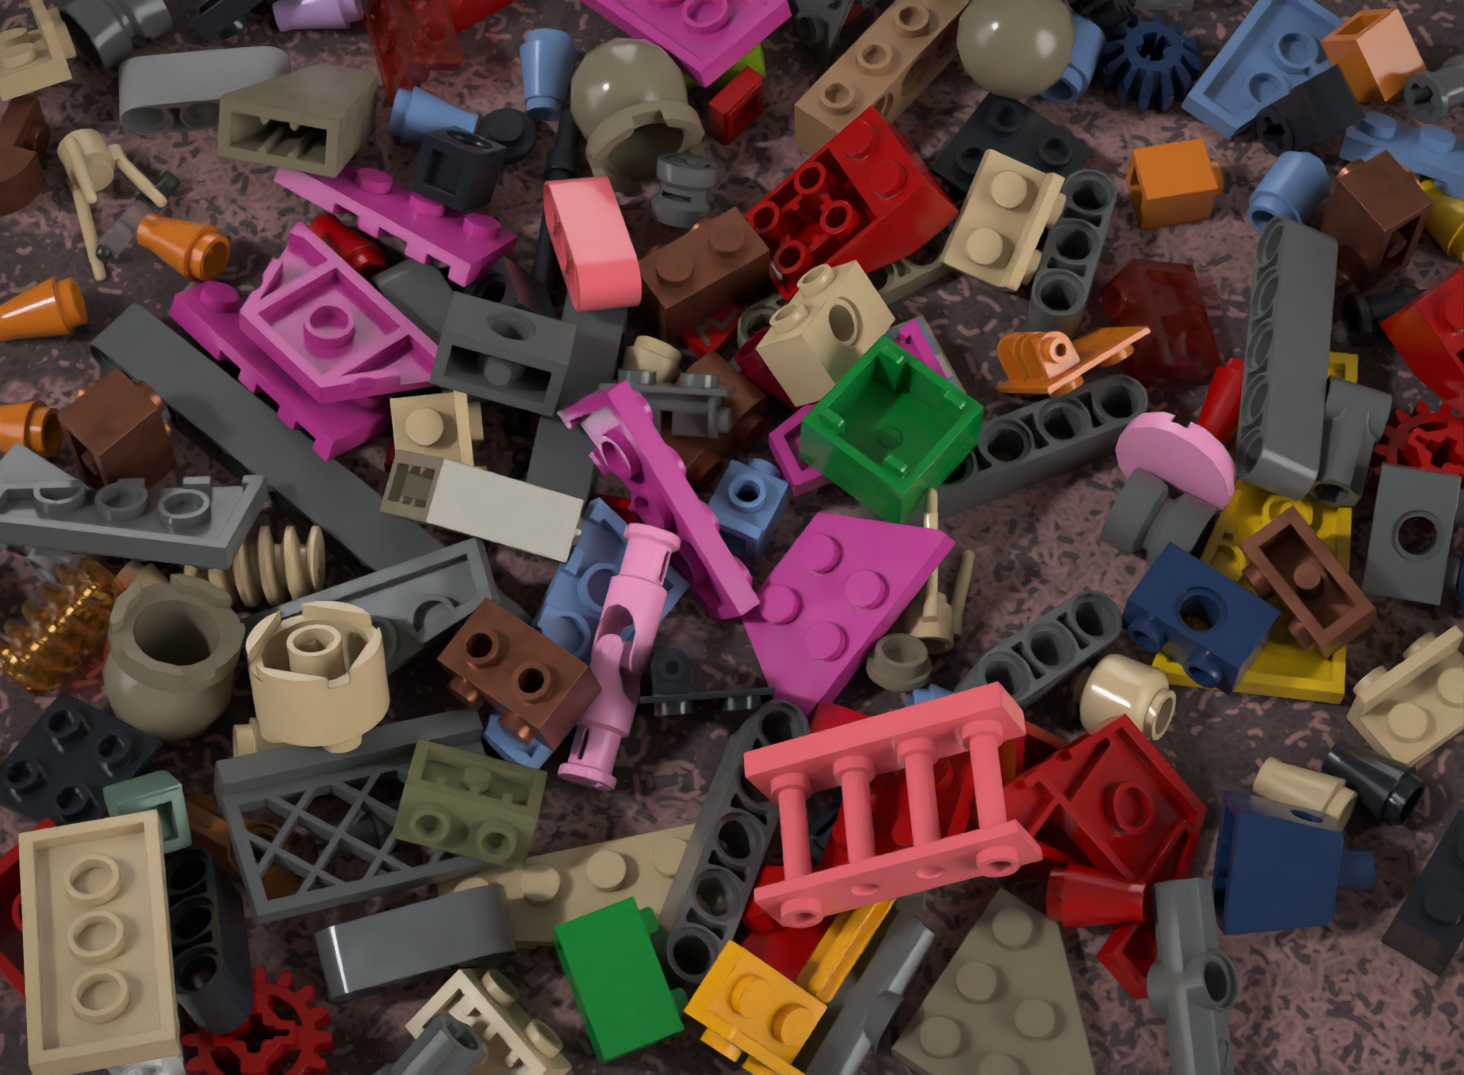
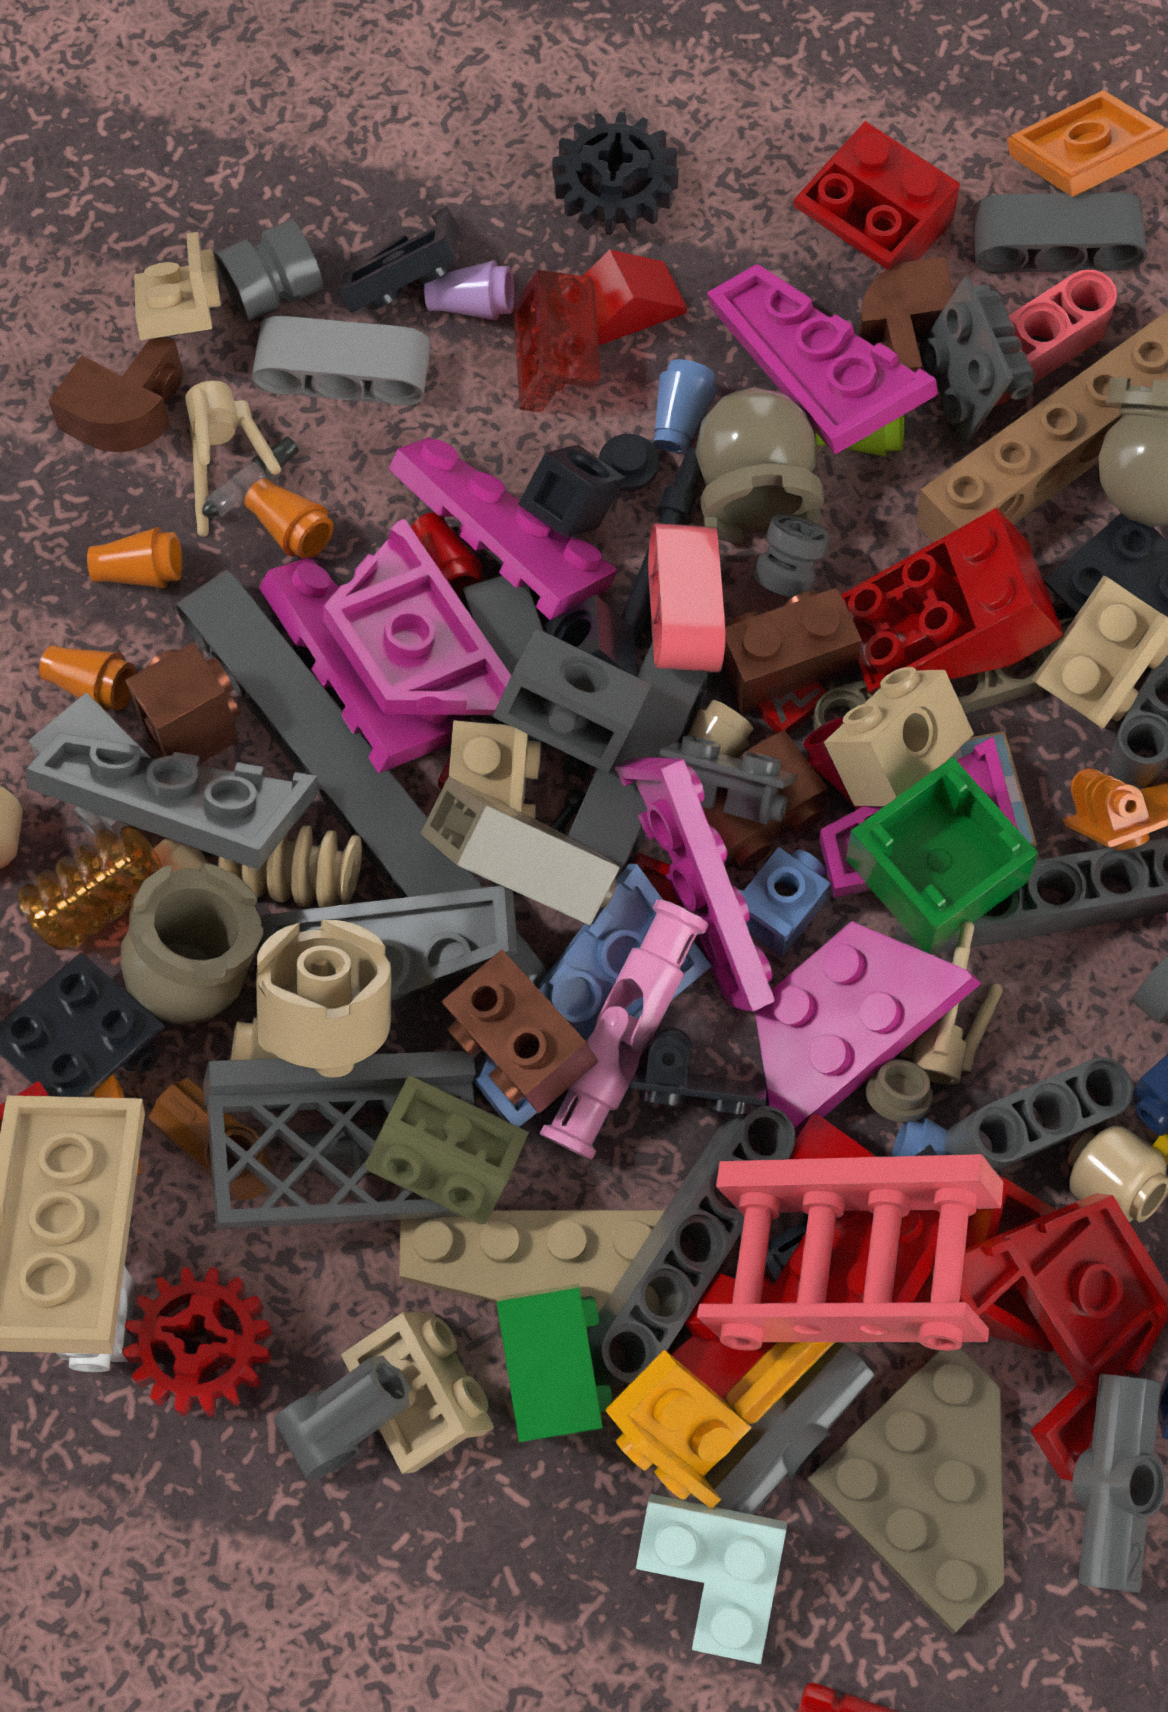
camera: 15 degrees right, 5 degrees up
sand green slope [103,770,193,854] -> none
black beam [165,846,255,1036] -> none
dark tan slope [217,63,379,178] -> none
dark grey beam [315,884,518,1002] -> none
medium blue cone [387,86,479,145] -> none
red tile [708,65,764,146] -> none
red cone [1046,861,1150,929] -> none

